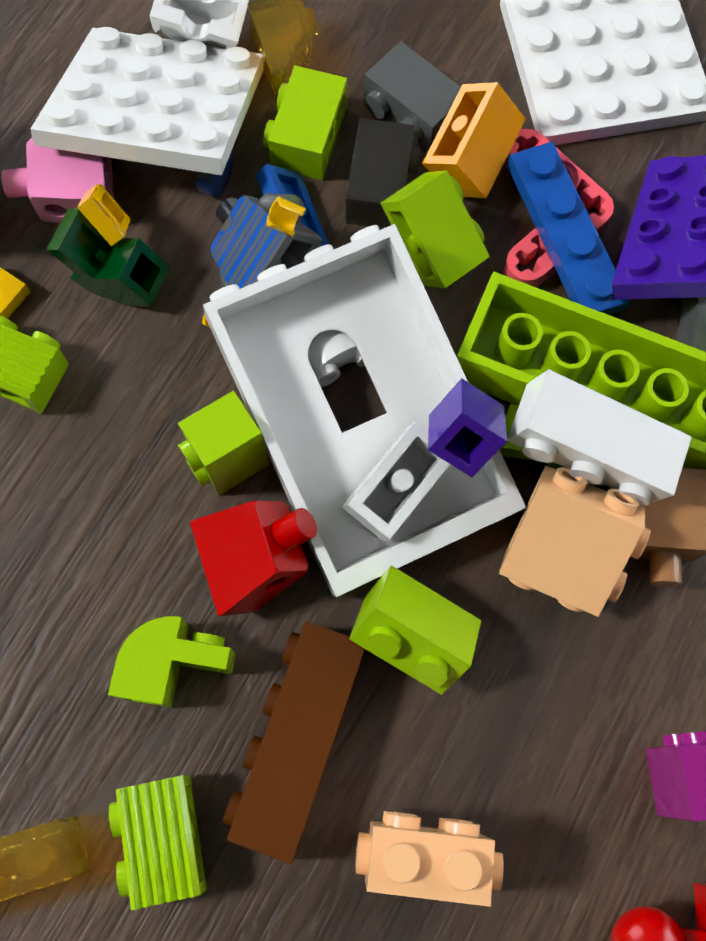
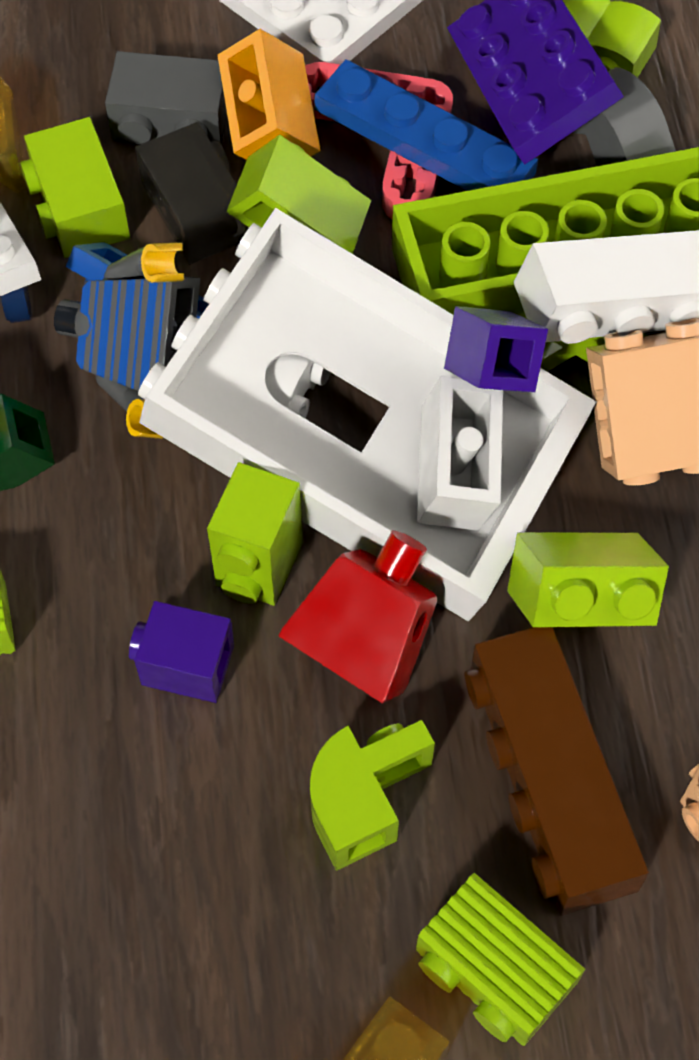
camera: 35 degrees left, 10 degrees down
none -> dark purple brick [129,601,235,703]

